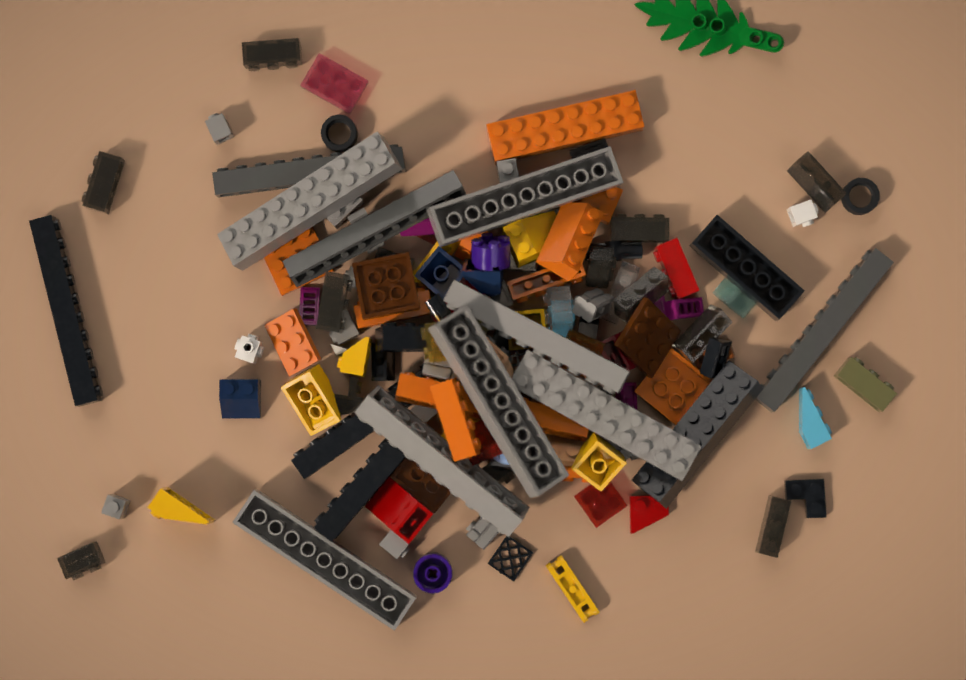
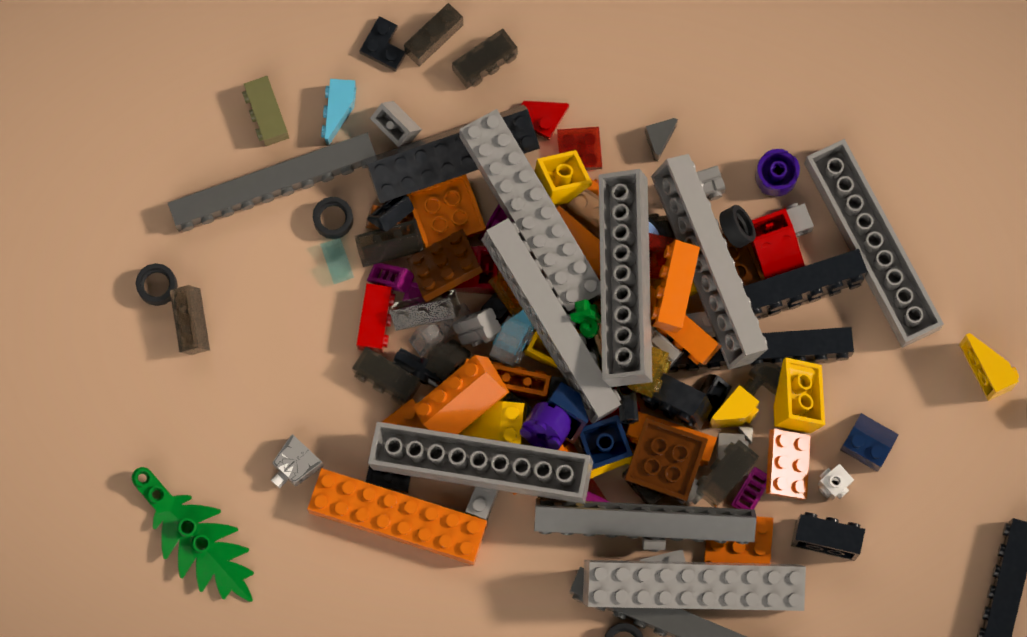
camera: 150 degrees left, 10 degrees down
black window [488,536,533,582] -> none
yellow plate [545,555,600,623] -> none
black brick [689,215,805,321] -> none
white brick [787,200,819,227] -> none
none -> light grey torso [271,434,324,489]
none -> black tyre [312,197,353,239]
none -> light grey brick [370,101,422,147]
none -> clear smoke brick [452,28,518,89]
none -> green hips [570,299,601,338]
none -> dark grey slope [645,118,678,161]
none -> black tyre [719,205,756,248]
none -> black brick [791,512,865,561]

